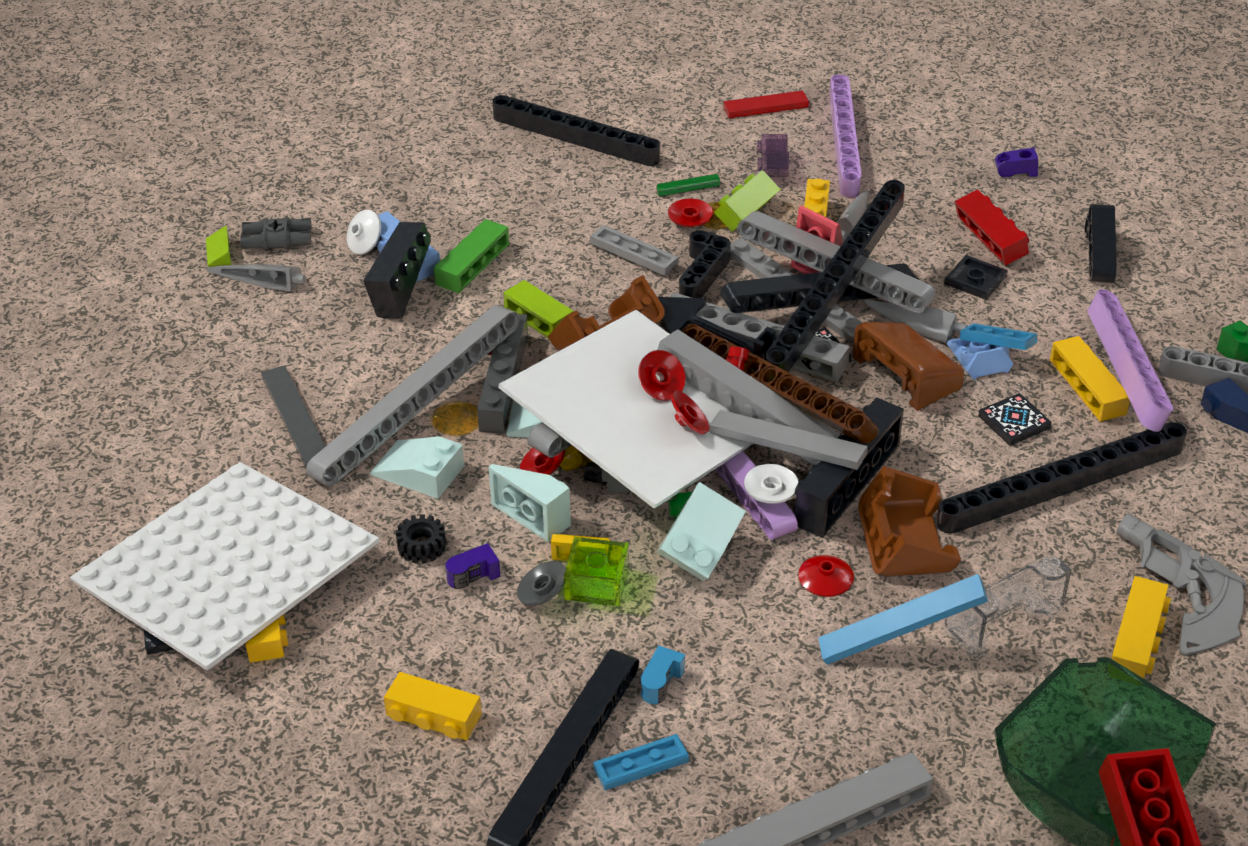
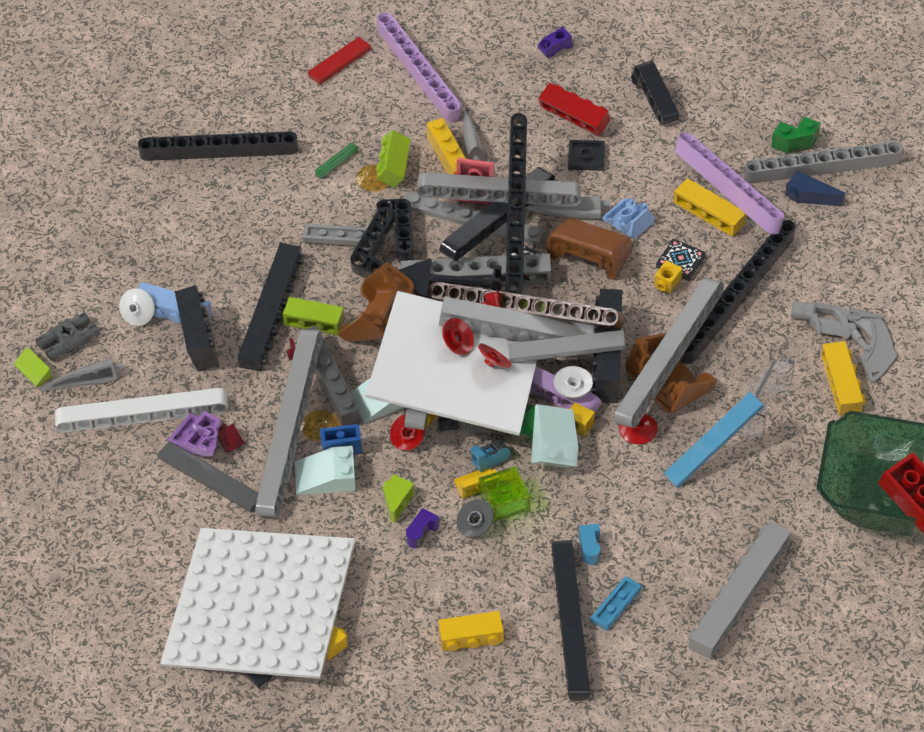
camera: 30 degrees left, 10 degrees up
black tyre [396,514,446,564] -> none
bright green brick [434,219,510,293] -> none
light aqua slope [489,464,571,543] -> none
red dish [668,198,713,227] -> none
clear purple brick [756,134,789,177] -> none
dark azure tile [960,323,1038,350] -> none
none -> white beam [55,388,228,433]
none -> medium lavender slope [168,411,220,456]
none -> dark red bracket [217,423,245,454]
none -> black brick [238,243,305,372]
none -> blue brick [320,424,362,454]
none -> black beam [350,207,394,278]
none -> lime slope [382,474,415,523]
none -> dark azure leg [470,439,511,472]
none -> yellow brick [567,402,595,436]
none -> light grey beam [614,278,724,428]
none -> yellow brick [654,260,682,294]

